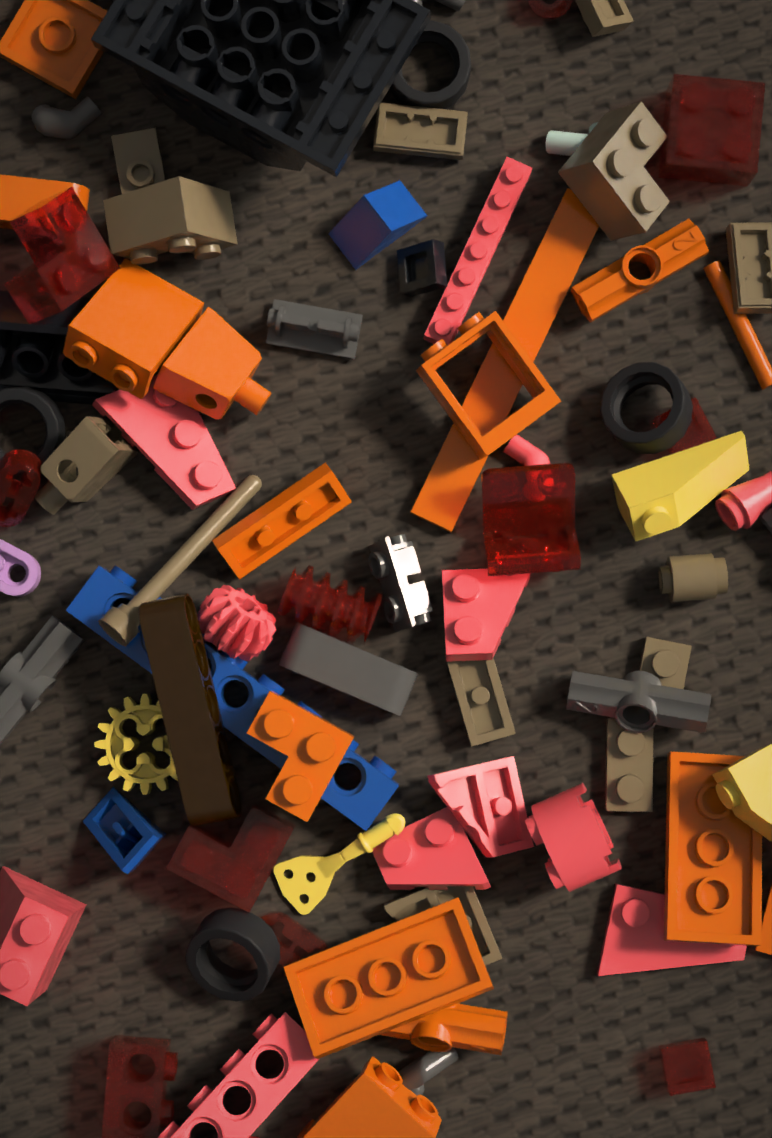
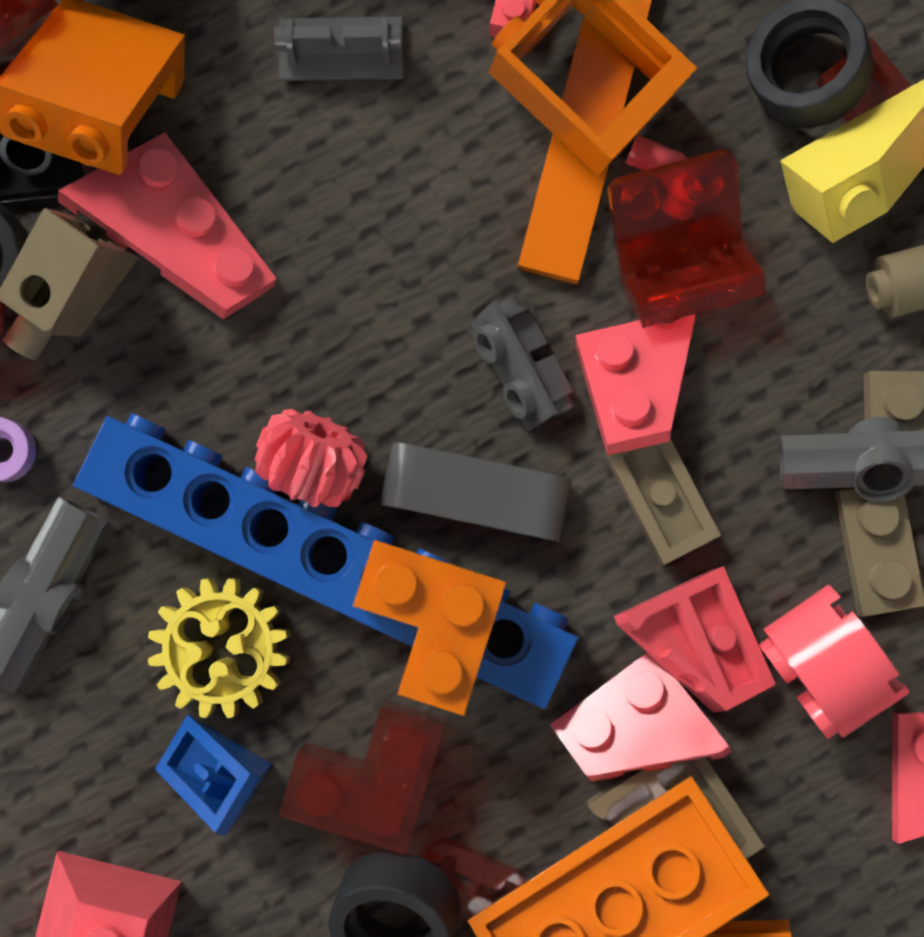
camera: 10 degrees left, 0 degrees up
dark tan piece [98,475,262,646] -> none
dark brown beam [139,593,242,826] -> none
orange torso [153,307,272,419] -> none
orange plate [212,462,352,580] -> none
light yellow piece [273,813,406,915] -> none
clear red piece [278,565,382,645] -> none

